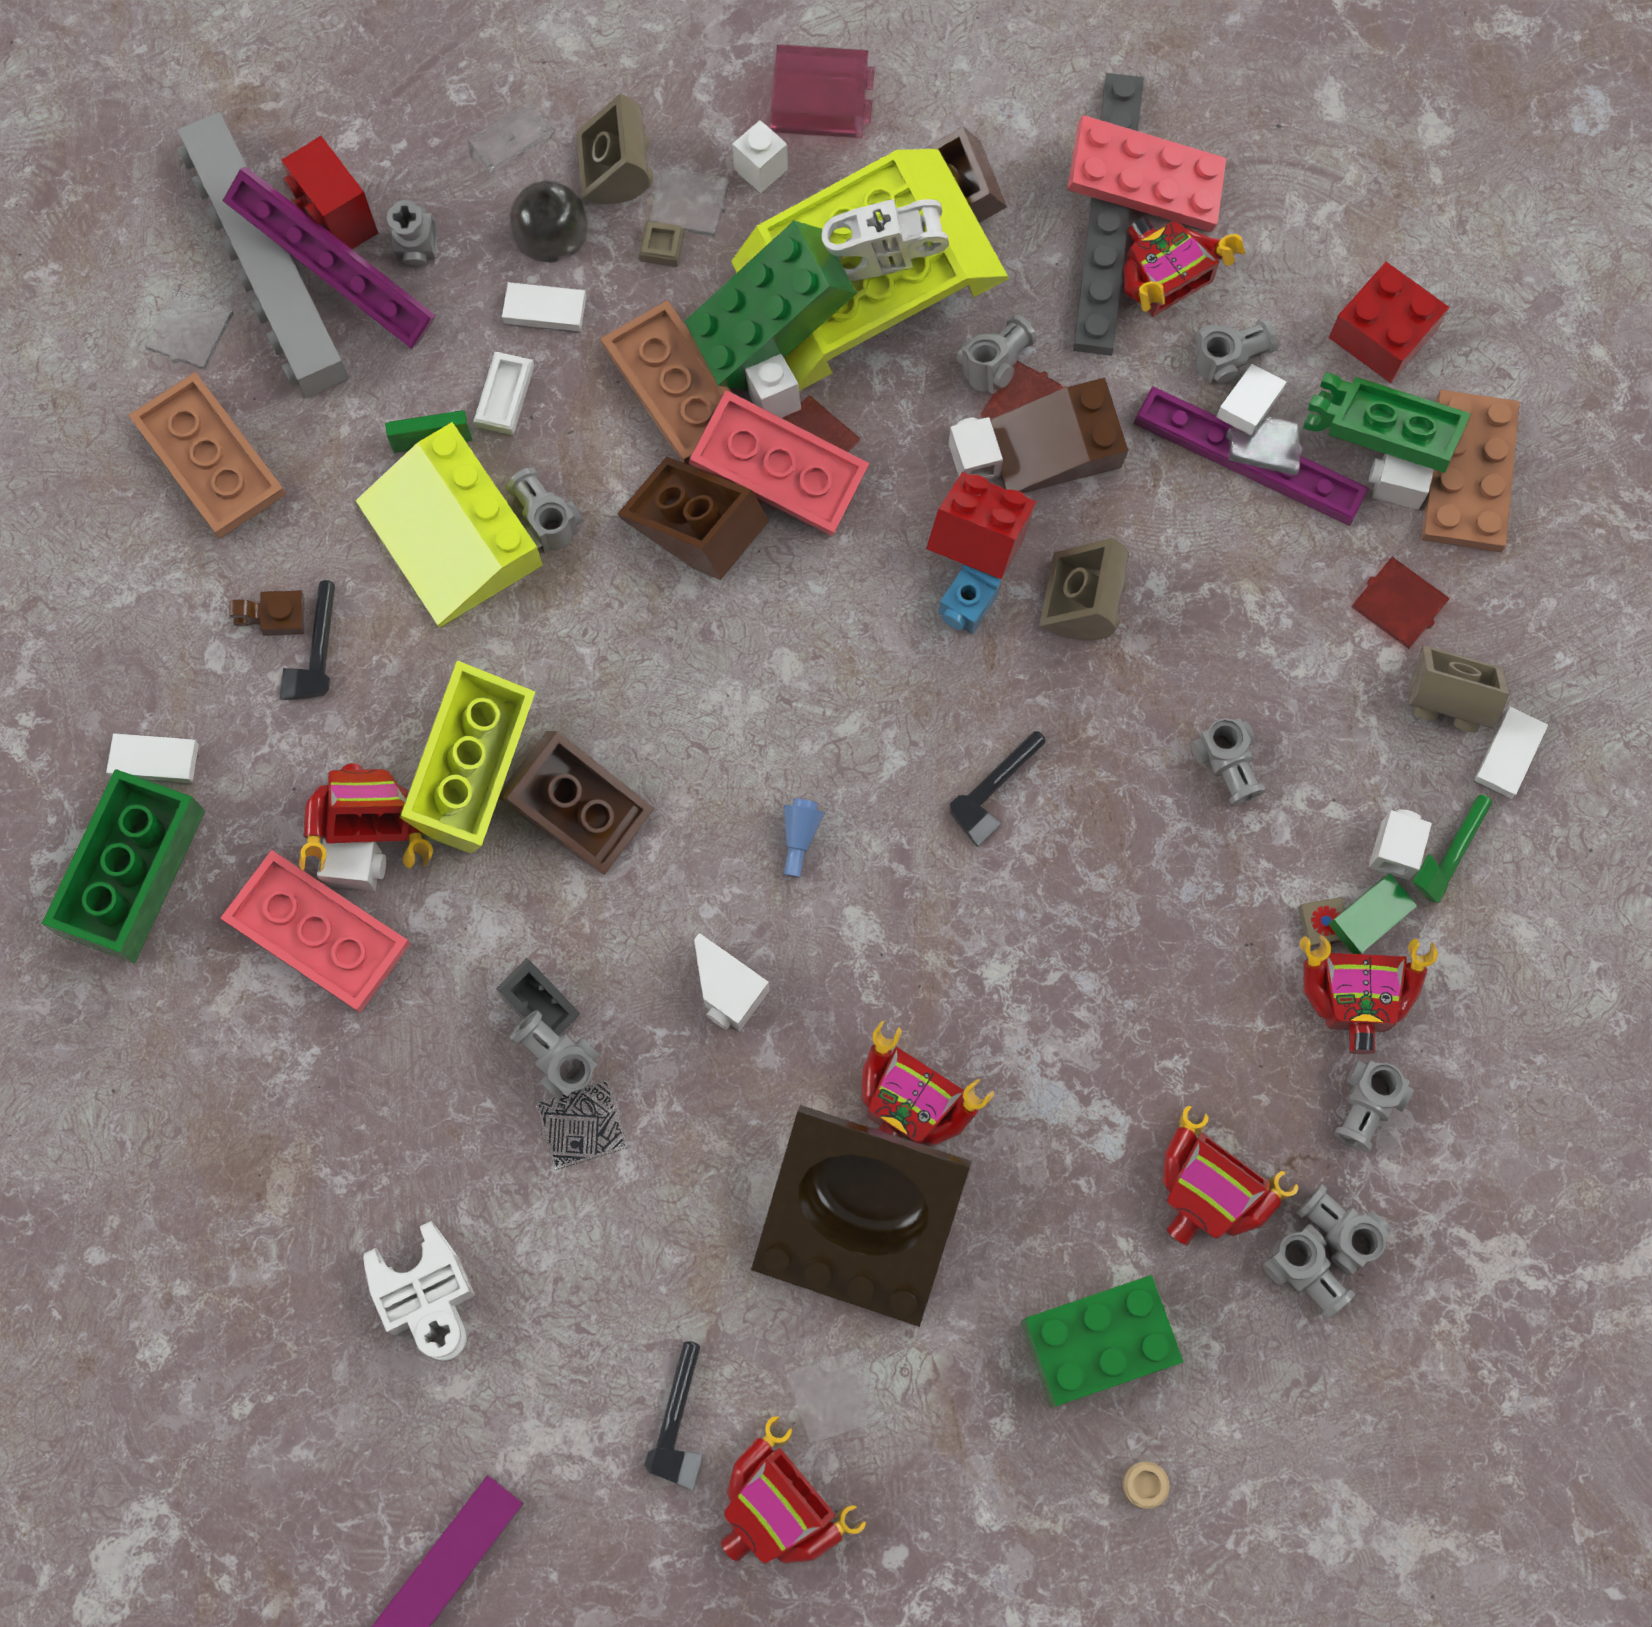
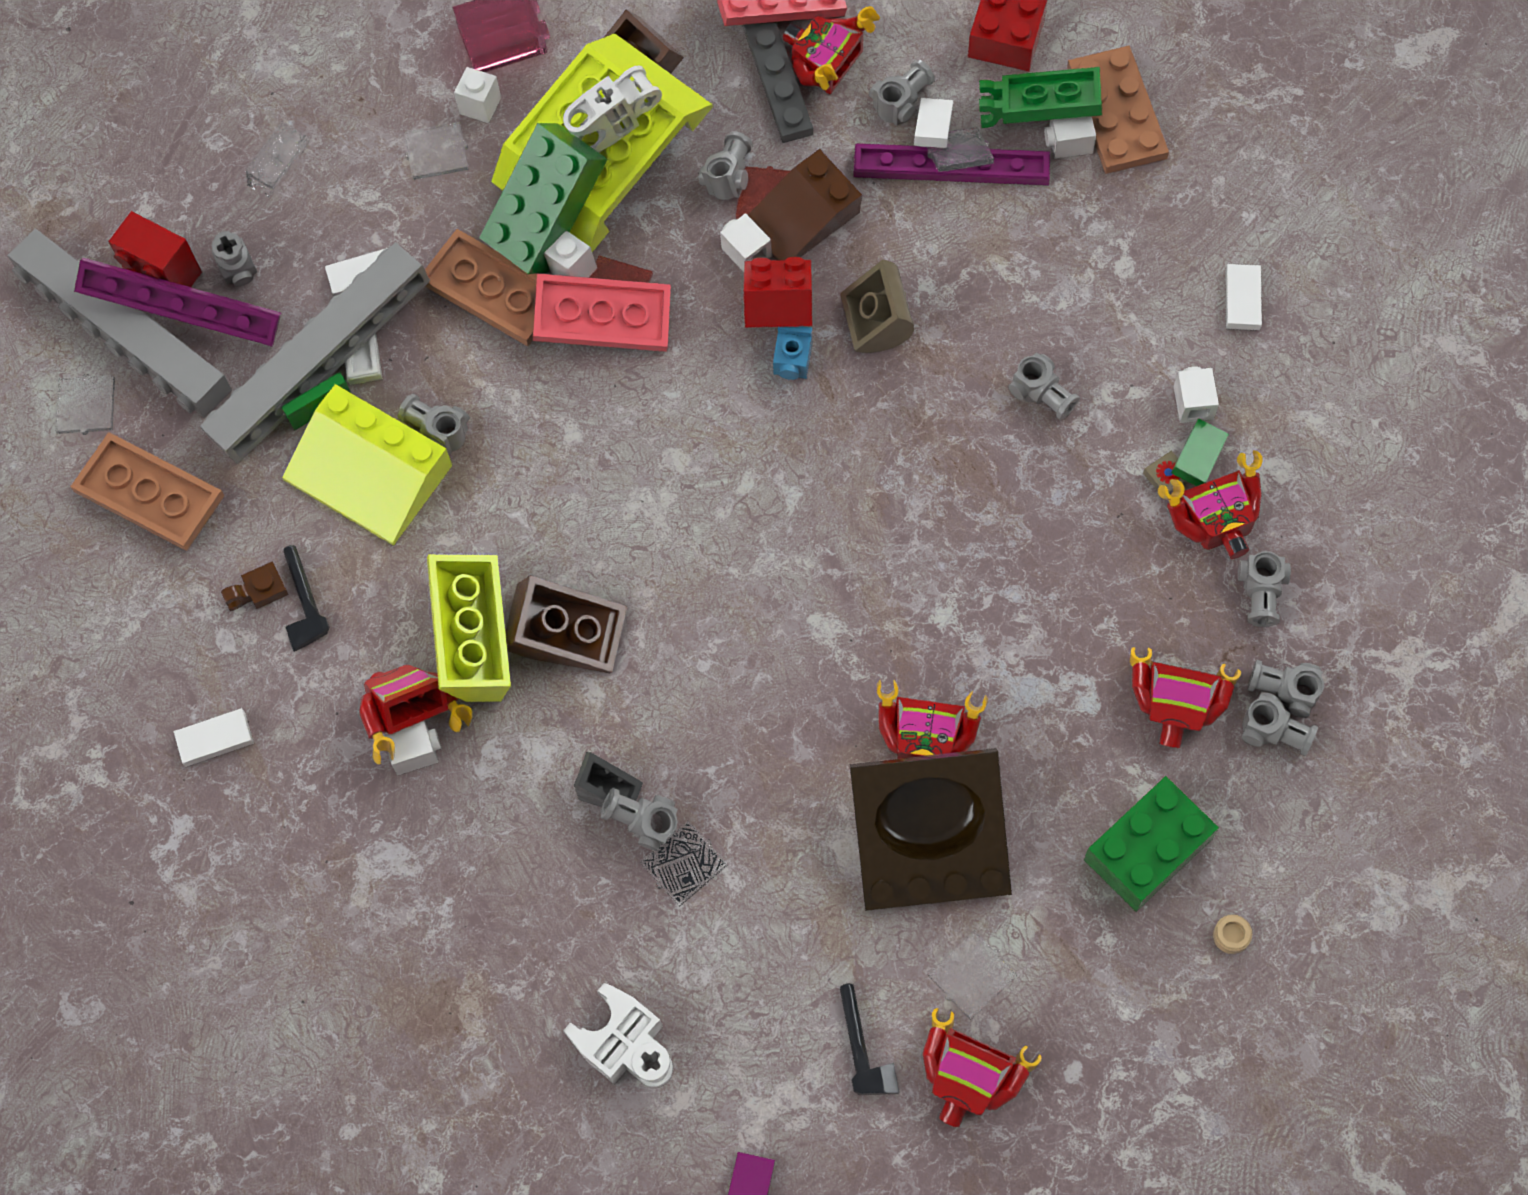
camera: 20 degrees left, 5 degrees down
green brick [41,769,205,964] -> none
coral plate [220,850,411,1013] -> none
clear smoke cylinder [510,180,589,263] -> none
dark tan brick [576,94,653,204] -> none
reddish brown slope [618,456,769,580] -> none
dark tan tile [639,221,685,267] -> none
white slope [694,933,770,1032] -> none
medium blue cone [784,798,825,878] -> none
black piece [950,731,1046,847] -> none
clear red piece [1352,556,1450,649] -> none
dark tan brick [1408,645,1509,733] -> none
green piece [1413,794,1492,903] -> none
none -> light grey brick [200,242,430,464]

